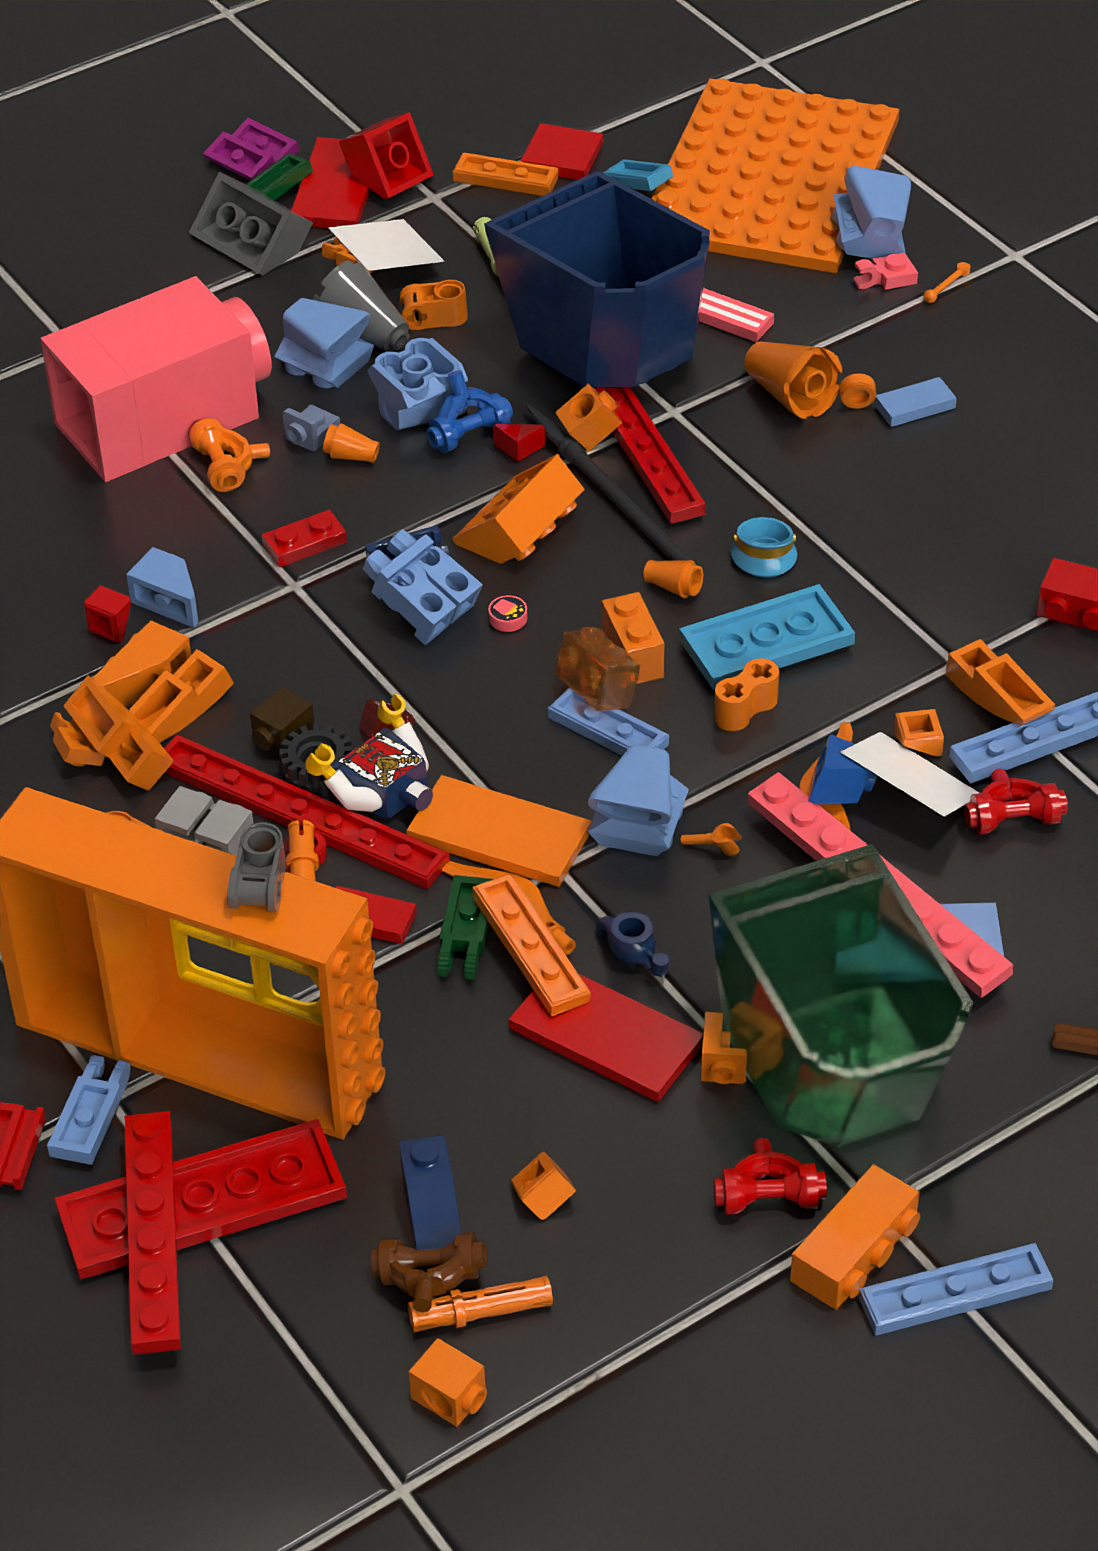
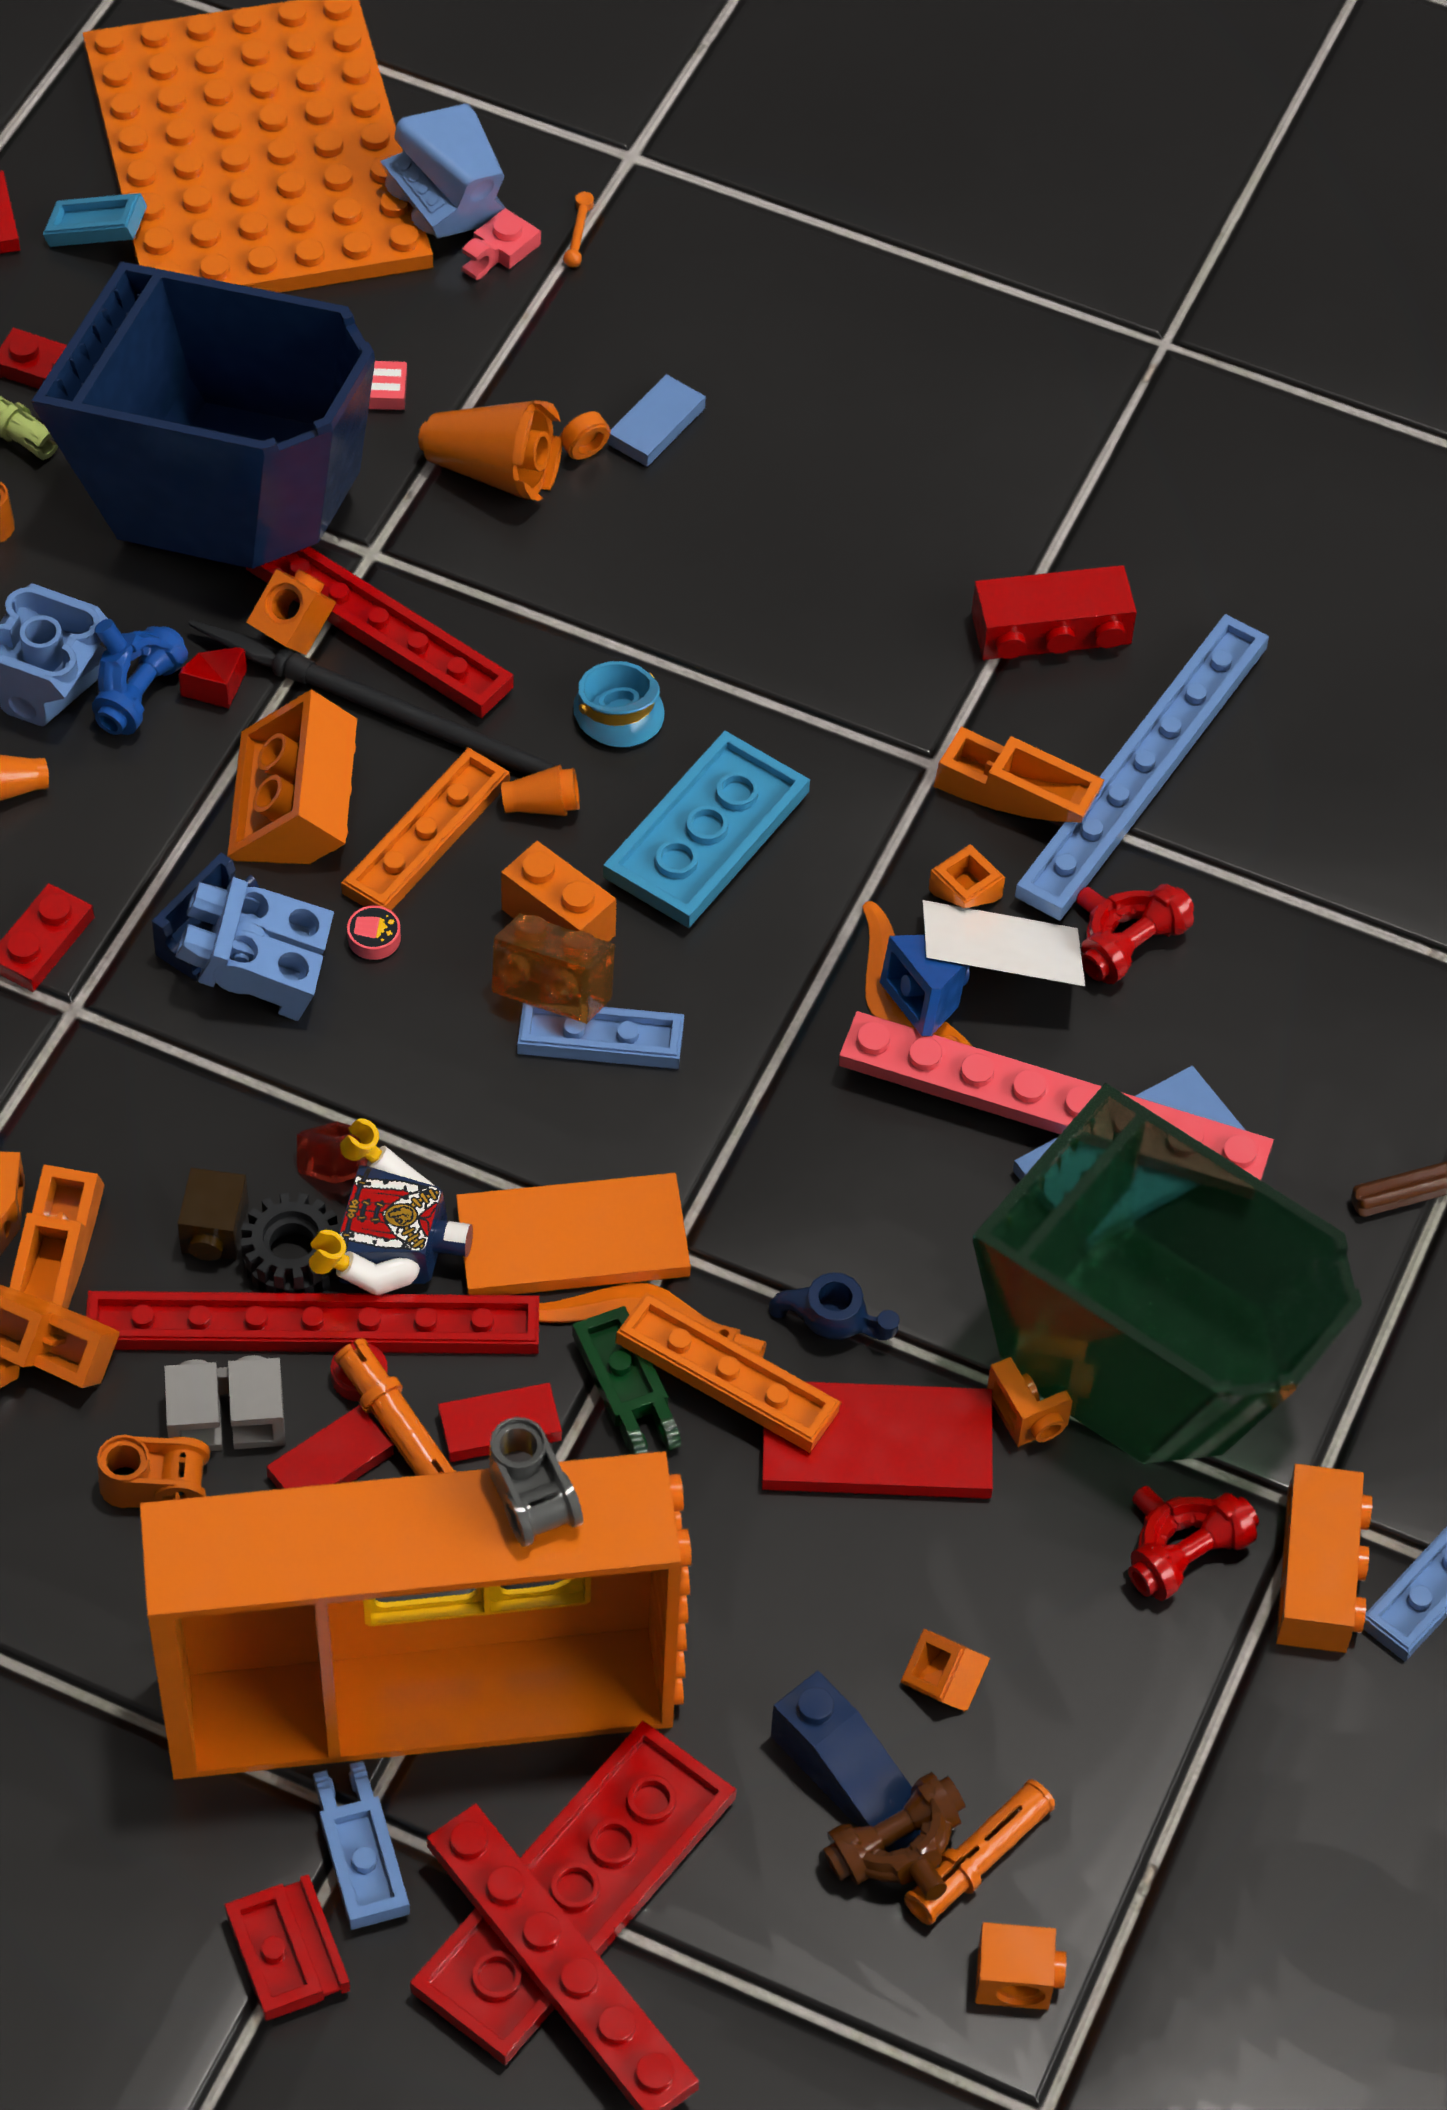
camera: 35 degrees left, 10 degrees up
medium blue piece [588,745,689,856] -> none
orange hand [681,823,742,856] -> none
orange axle [714,658,779,731] -> none
none -> orange tile [341,747,510,911]

